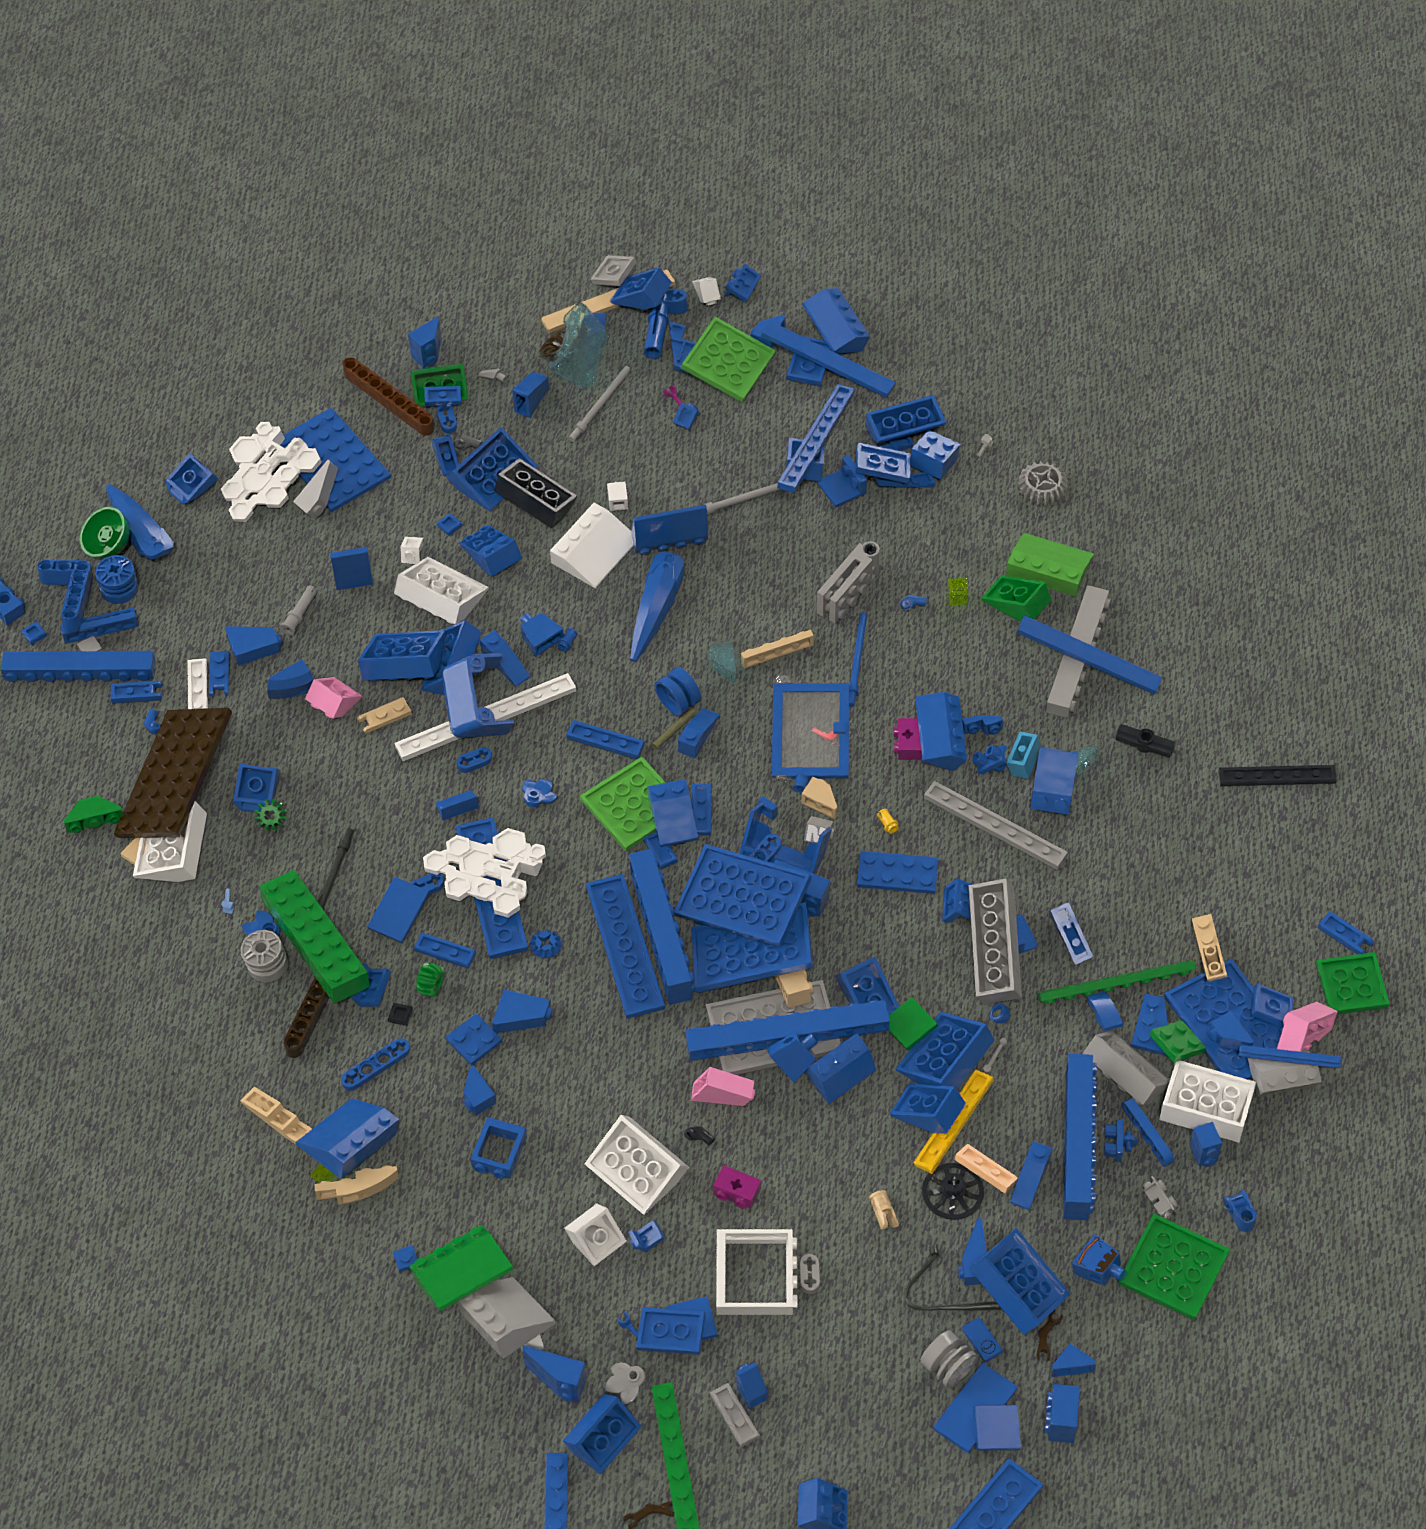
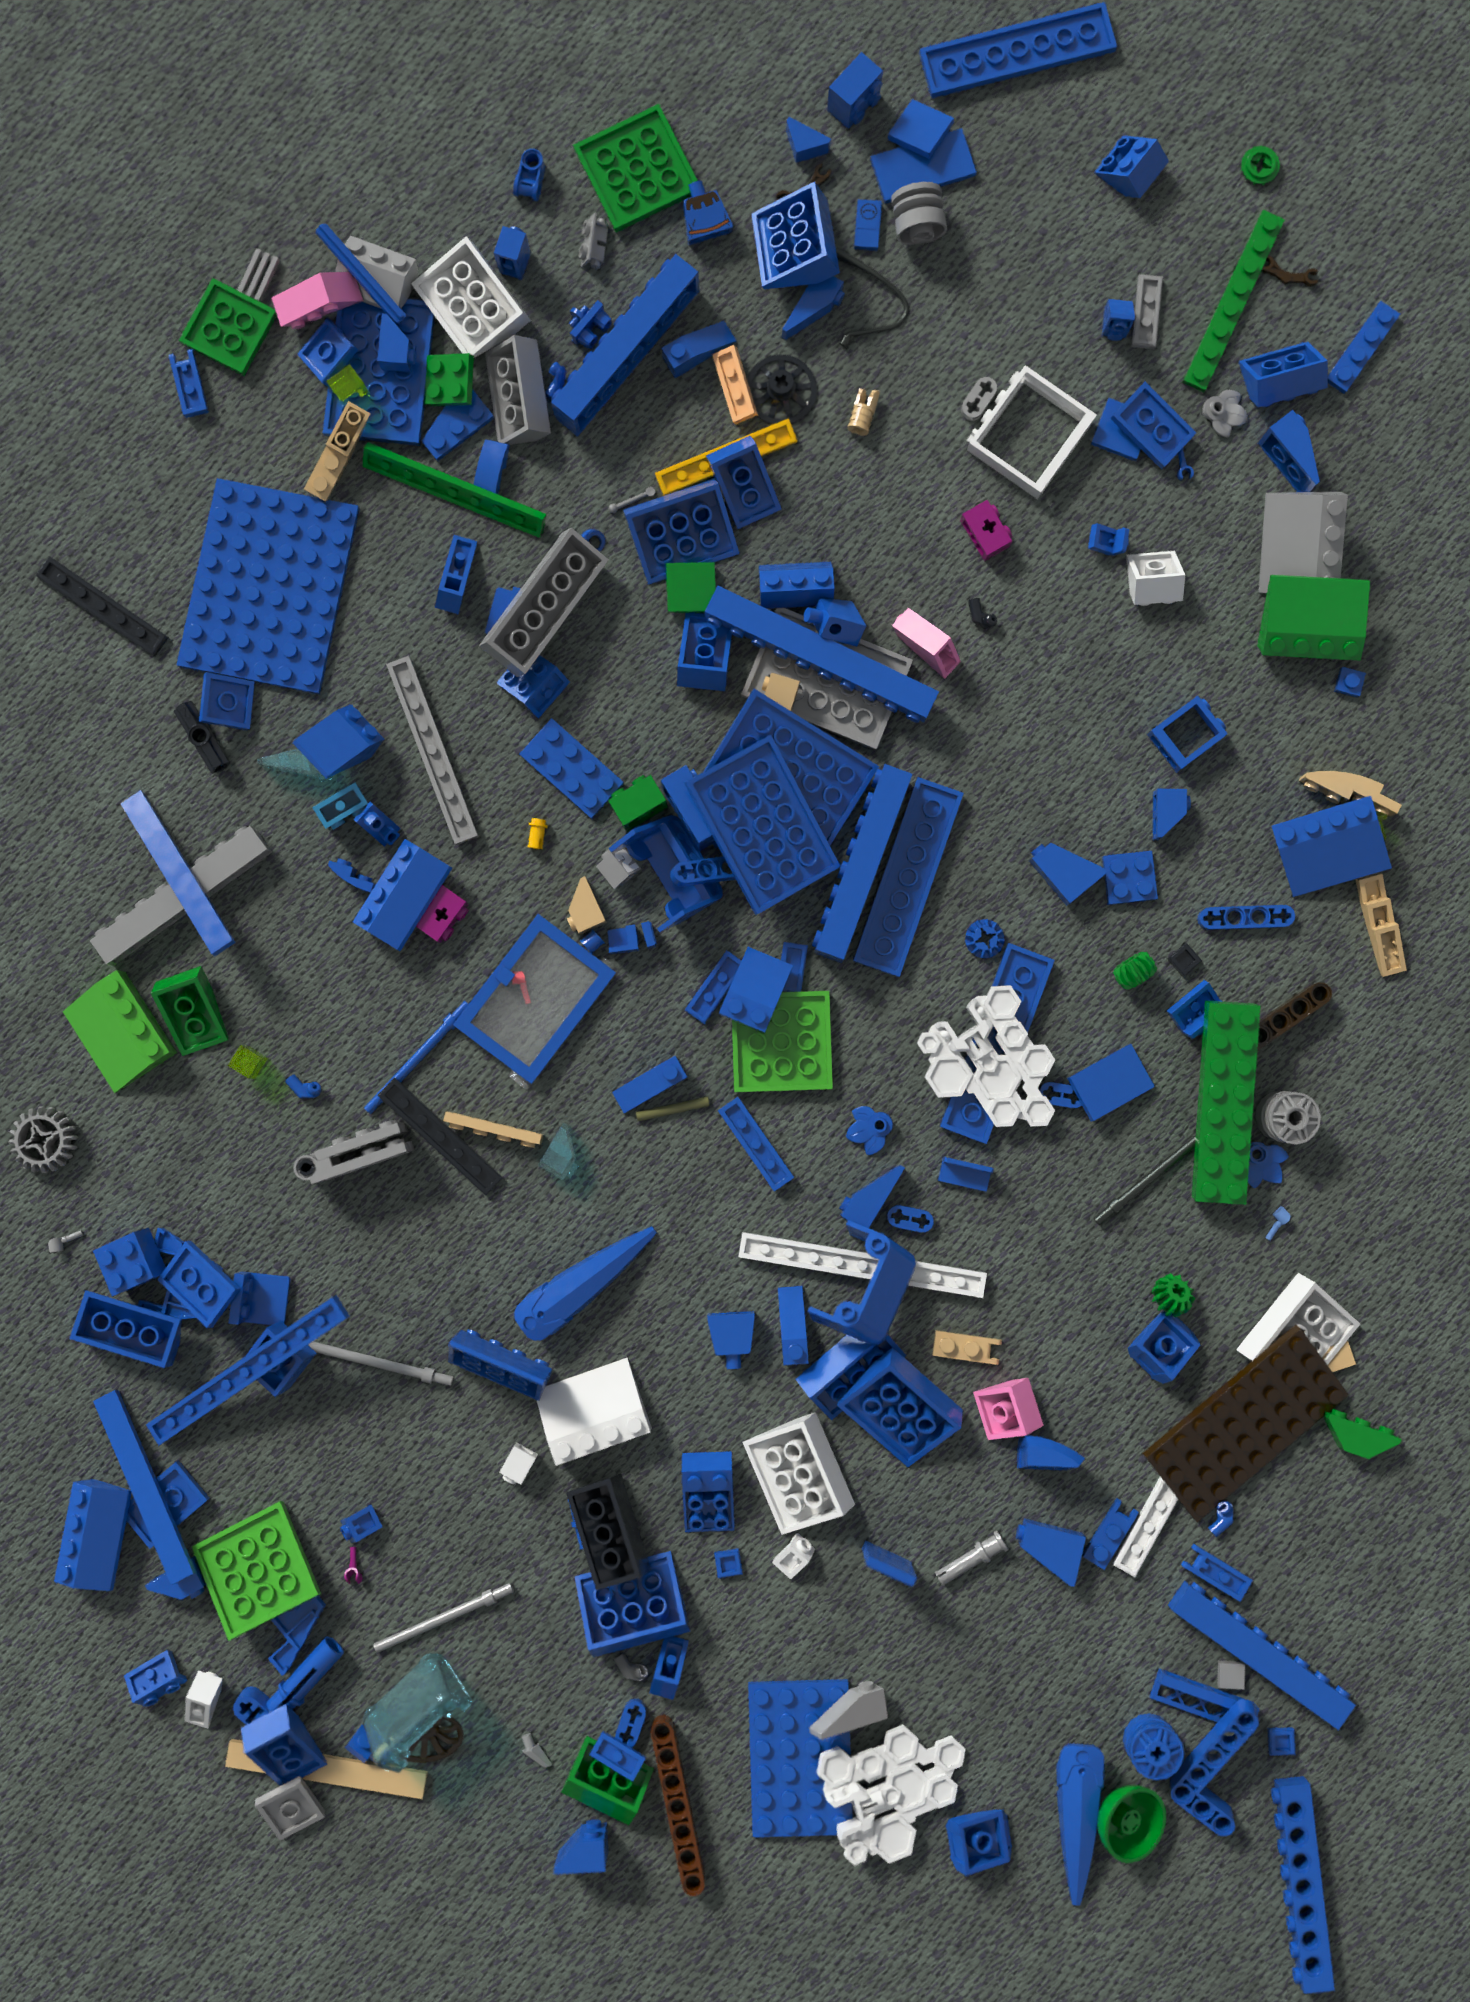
camera: 140 degrees left, 30 degrees up
blue tile [414,932,476,969] -> none
blue slope [512,372,549,418] -> none
blue pin [557,628,578,652] -> none
white slope [585,1115,689,1215] -> none
blue wheel [654,667,701,716] -> none
blue beam [1122,1098,1174,1167] -> none
none -> blue plate [176,478,360,695]
none -> blue plate [199,672,254,731]
none -> light grey tile [238,248,280,302]
none -> clear neon green panel [326,364,368,401]
none -> black tile [377,1077,503,1195]
none -> blue arm [545,362,566,400]
none -> green brick [608,775,668,832]
none -> blue panel [608,925,640,954]
none -> blue slope [839,1165,905,1228]

